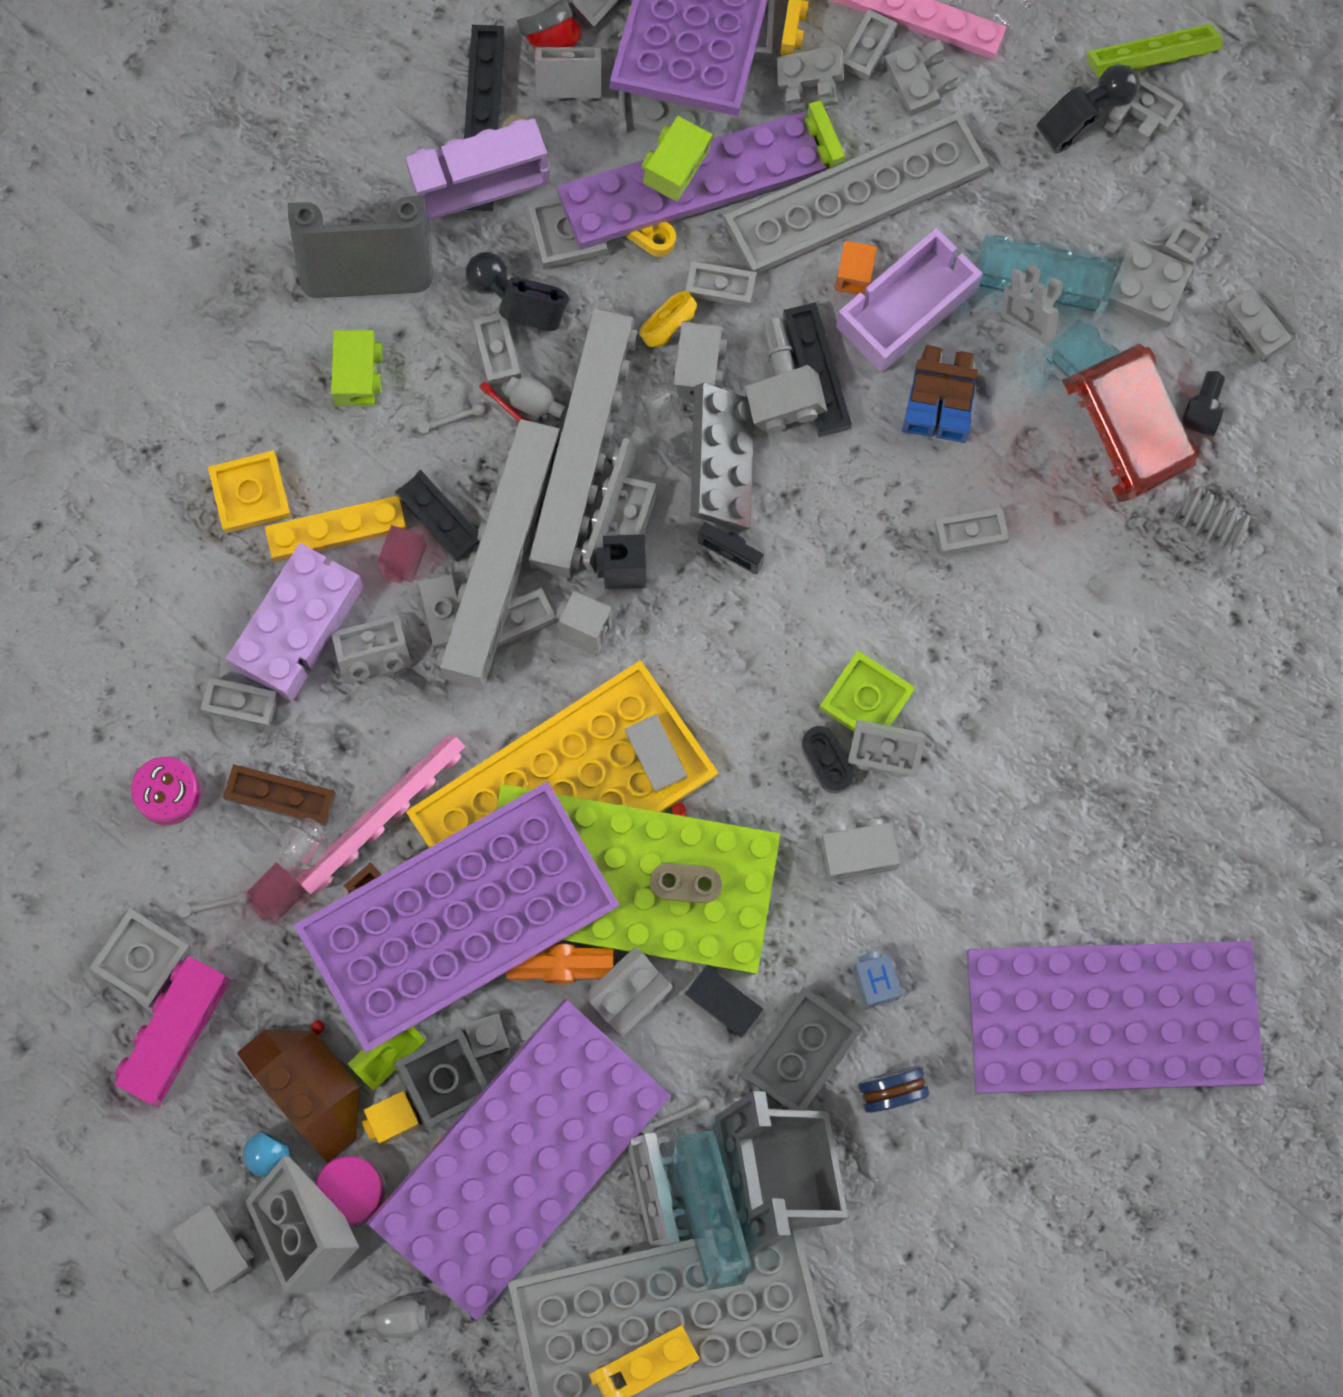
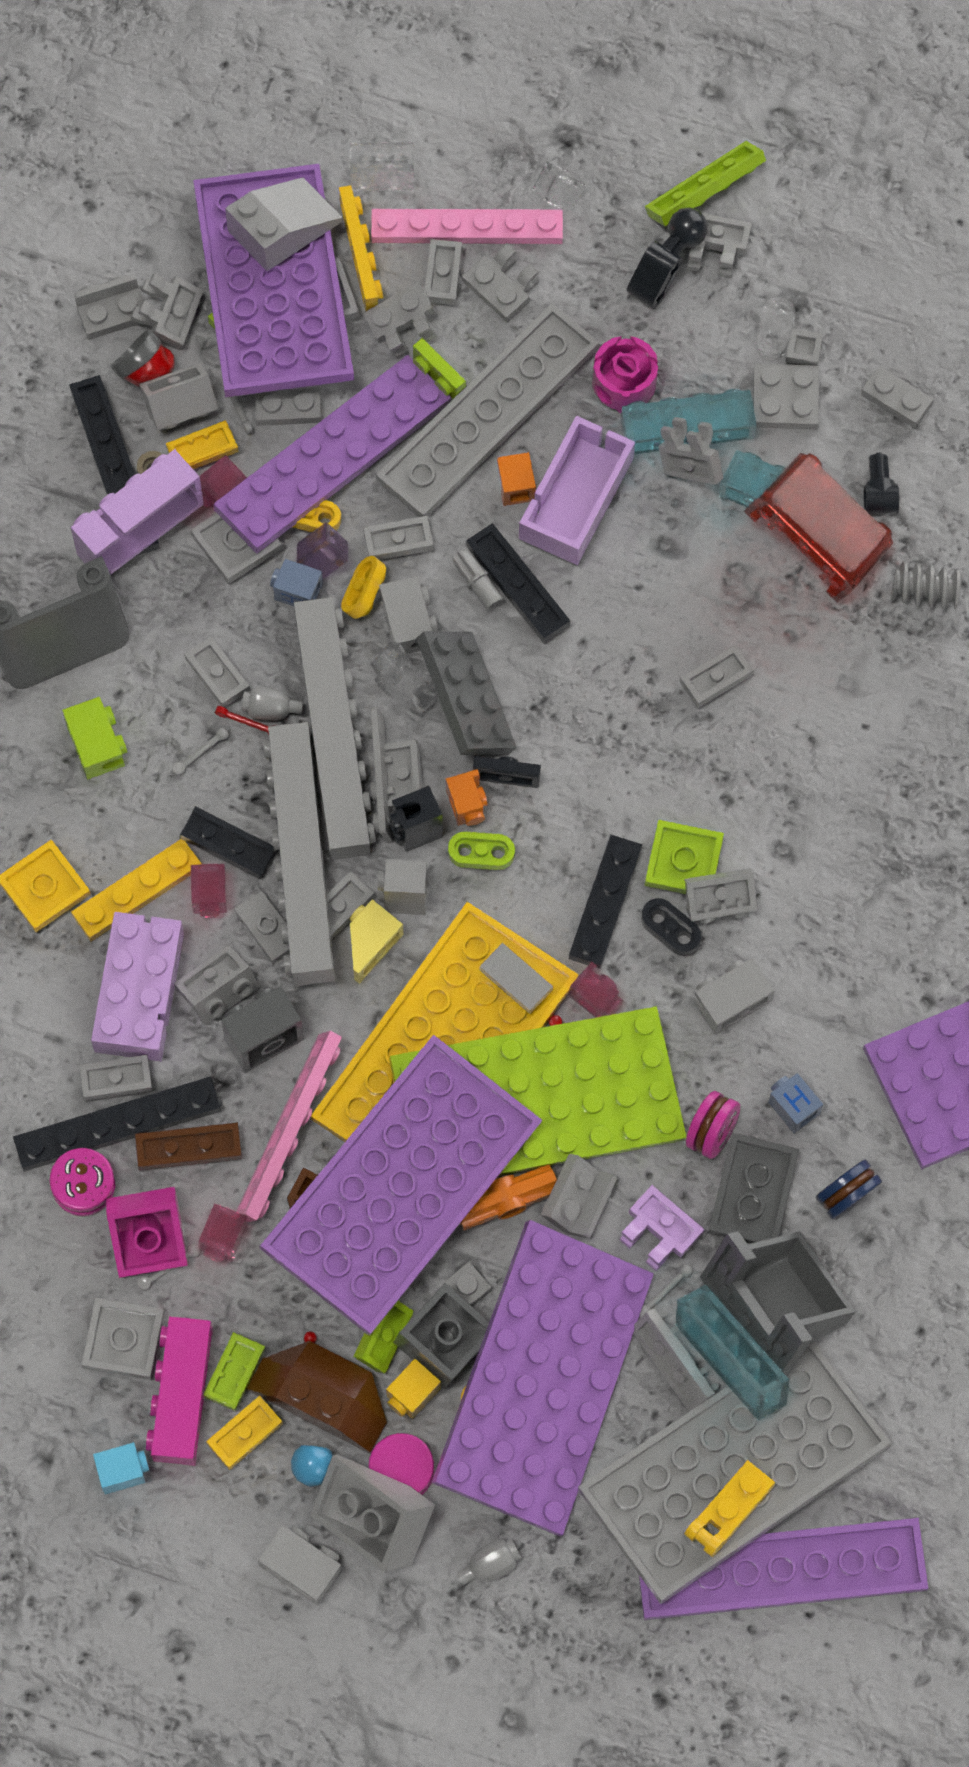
camera: 20 degrees left, 5 degrees down
clear head [276,818,329,871] -> none
black beam [466,252,569,331] -> none
lime brick [641,116,713,202] -> none
dark tan plate [650,863,722,903] -> none
black tile [685,965,763,1038] -> none
light grey brick [745,365,827,433] -> none
hips [902,345,978,443] -> none
none -> black plate [13,1076,221,1172]
none -> medium azure brick [93,1442,150,1494]
none -> dark pink slope [106,1186,188,1278]
none -> yellow plate [166,420,239,470]
none -> clear pink brick [200,455,247,509]
none -> lime plate [203,1332,265,1412]
none -> yellow plate [206,1395,283,1470]
none -> dark grey brick [221,986,304,1073]
none -> sand blue brick [270,559,323,606]
none -> clear purple panel [297,522,348,579]
none -> light yellow slope [350,899,404,984]
none -> orange brick [446,769,488,826]
none -> lime plate [448,832,515,870]
none -> black plate [568,834,643,969]
none -> clear pink brick [569,962,624,1018]
none -> dark pink brick [592,336,658,414]
none -> lavender plate [620,1185,705,1271]
none -> dark pink head [686,1091,740,1159]

